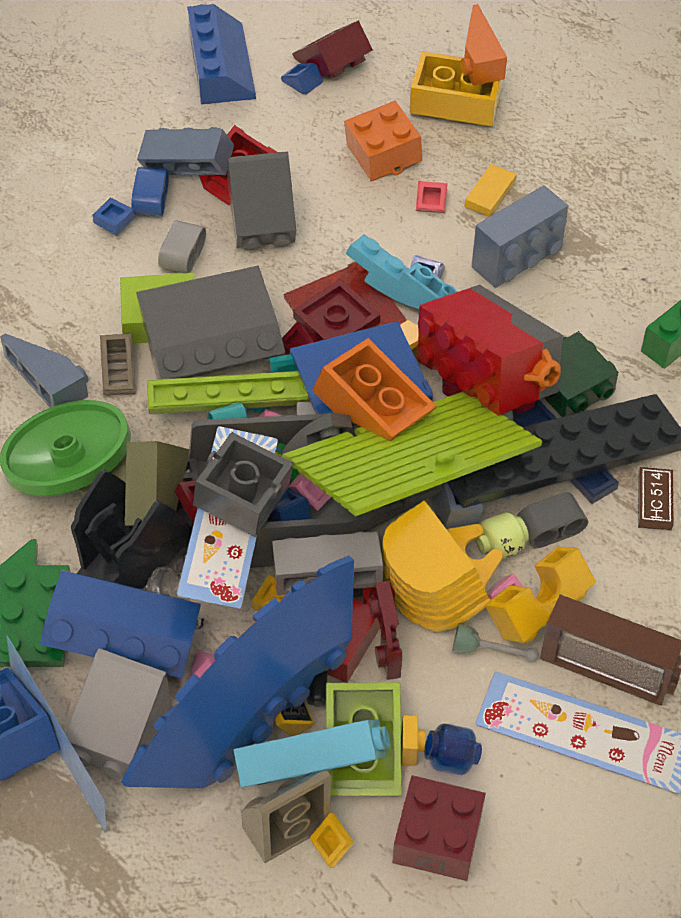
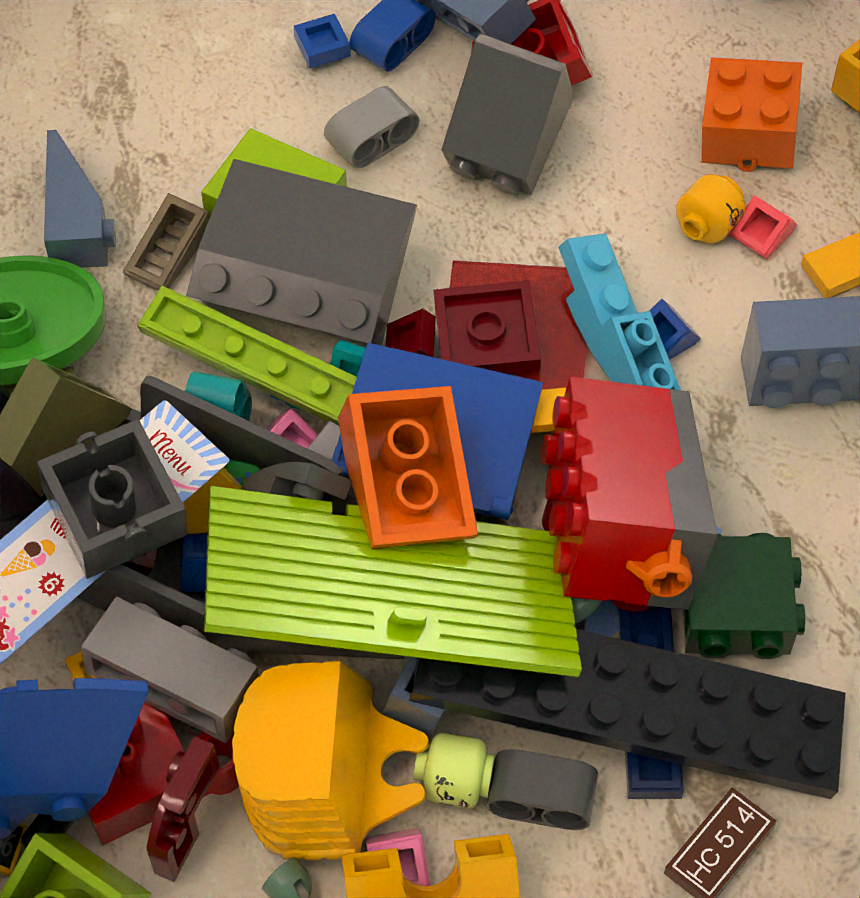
camera: 35 degrees right, 5 degrees up
none -> yellow head [676,174,745,244]

